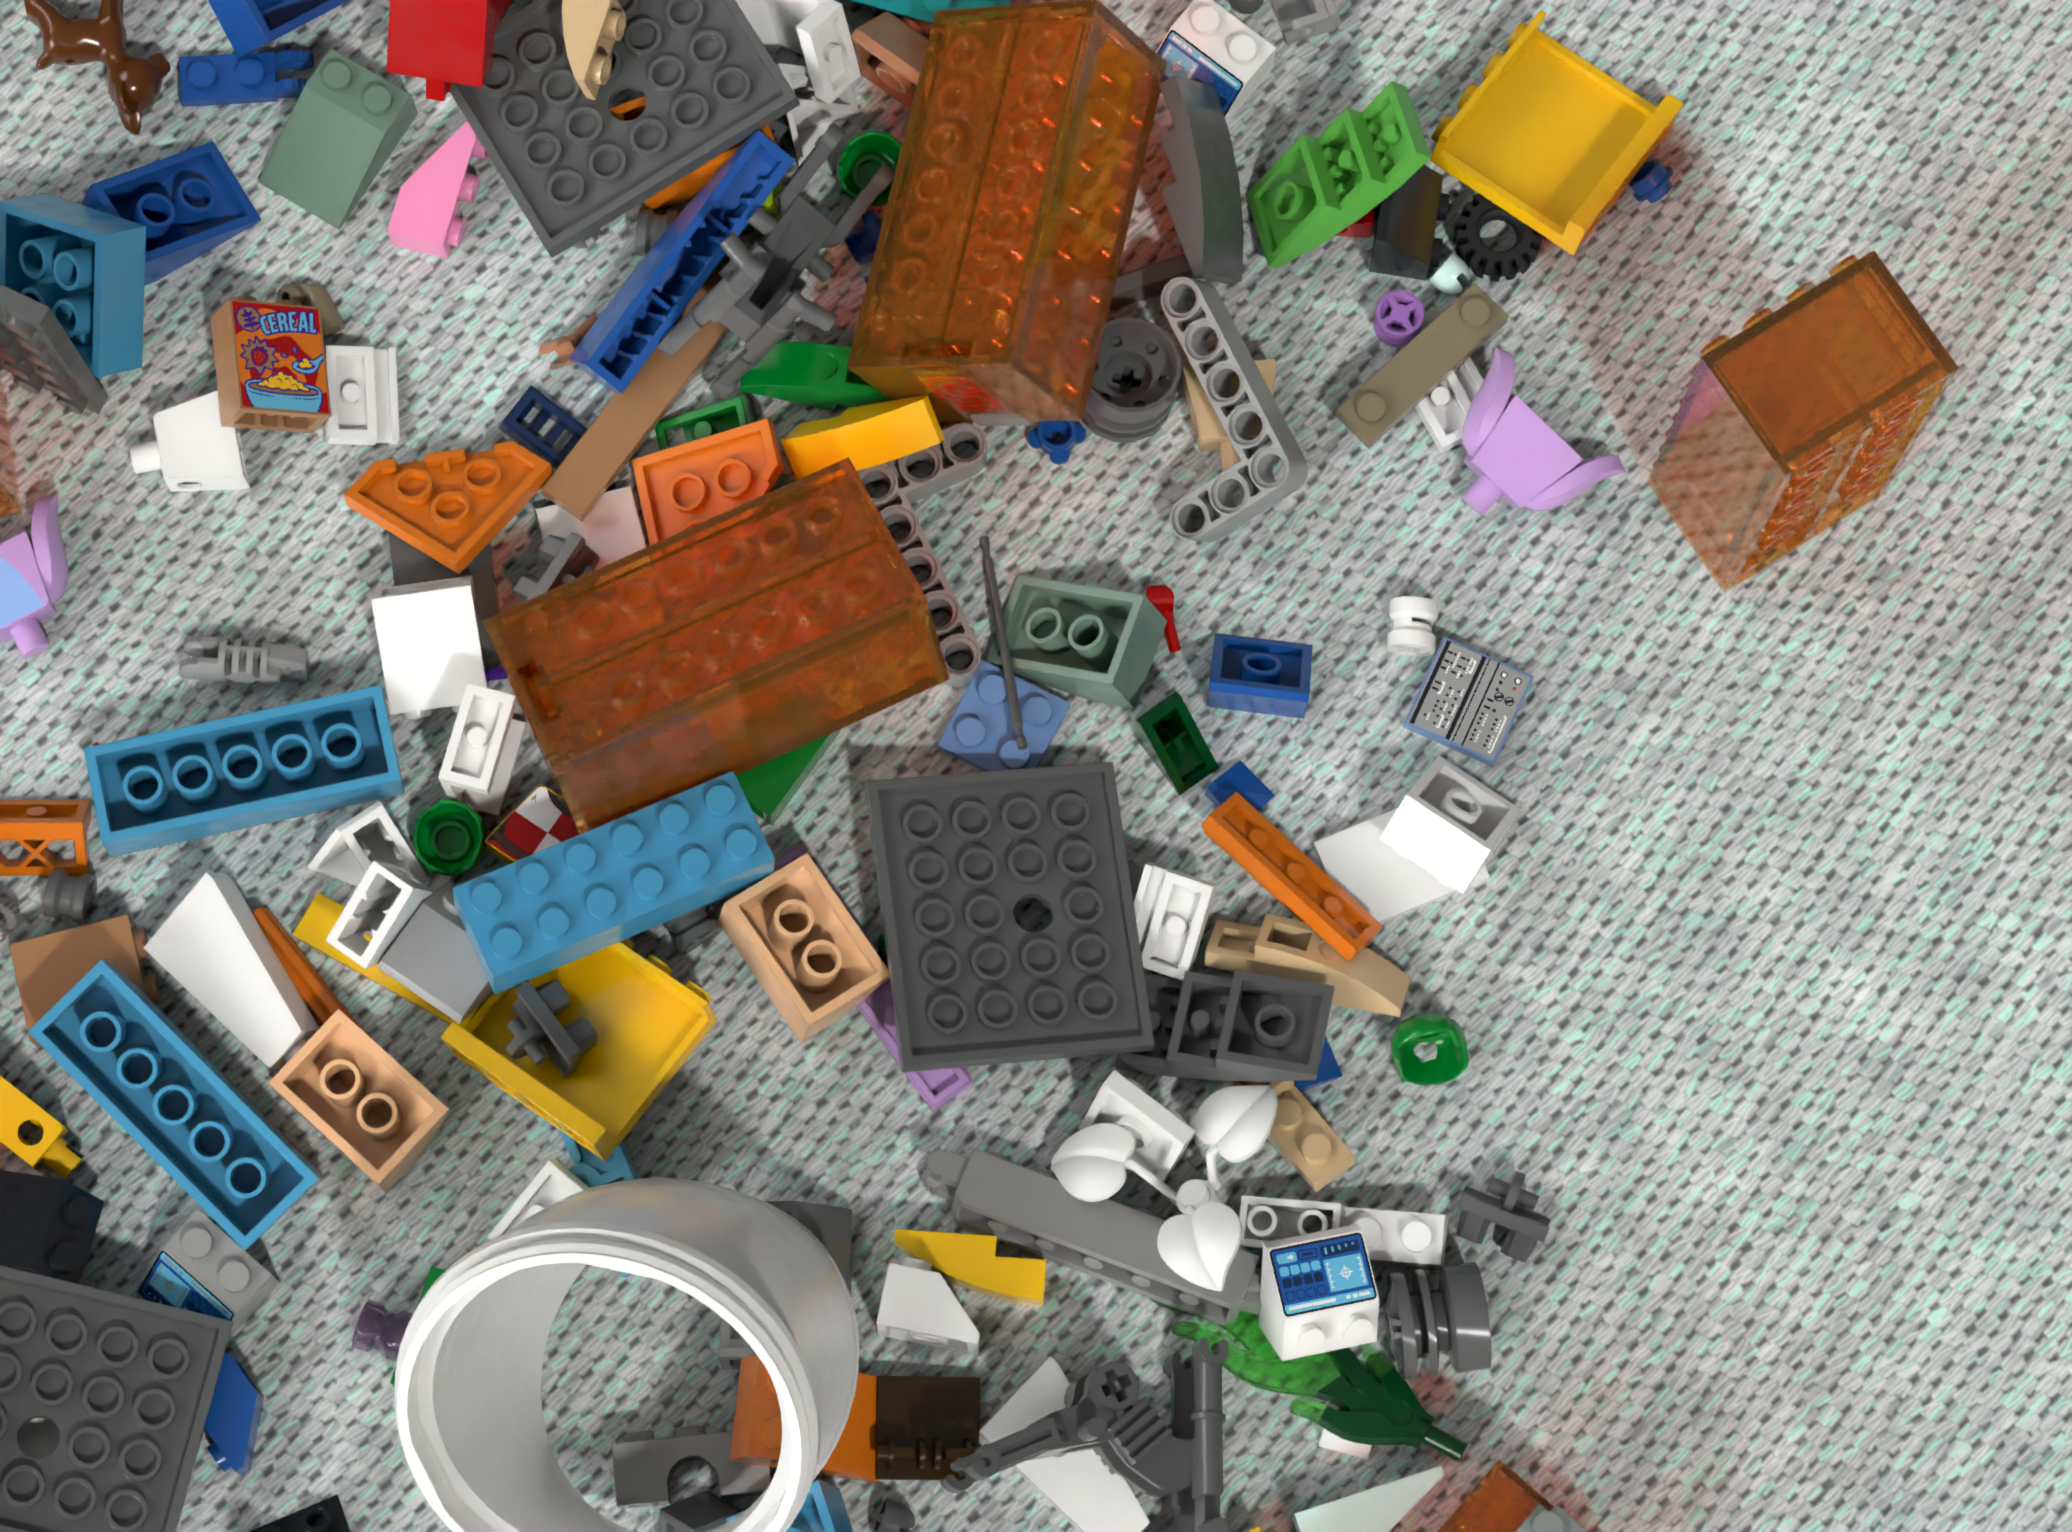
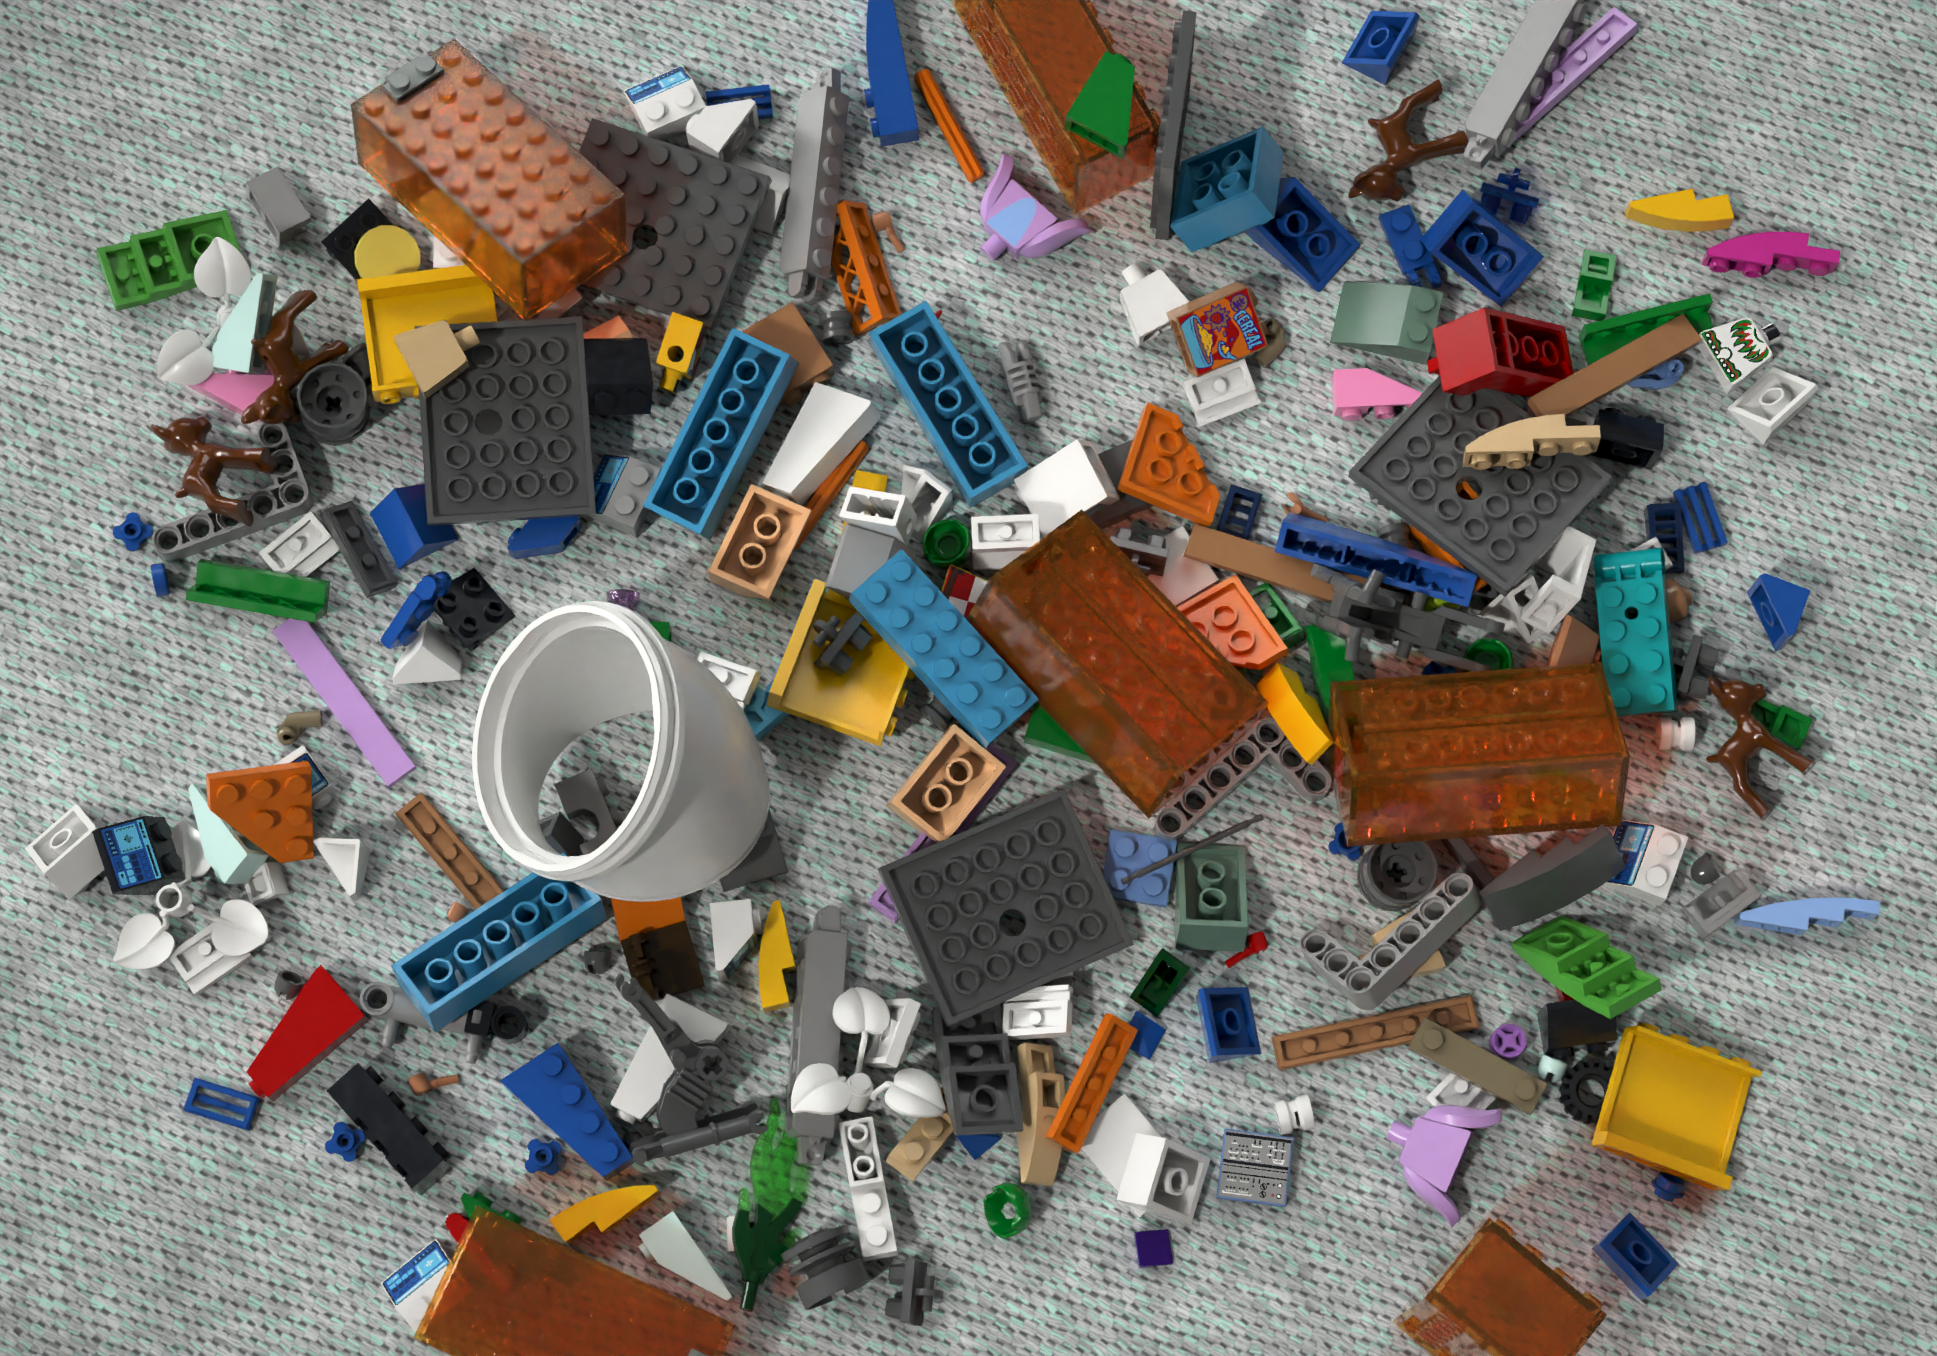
camera: 75 degrees right, 0 degrees up
slope [1258,1224,1380,1361] -> none
none -> dark purple slope [1134,1229,1173,1269]
none -> medium nougat tile [1271,995,1480,1071]
none -> blue slope [1592,1213,1679,1300]

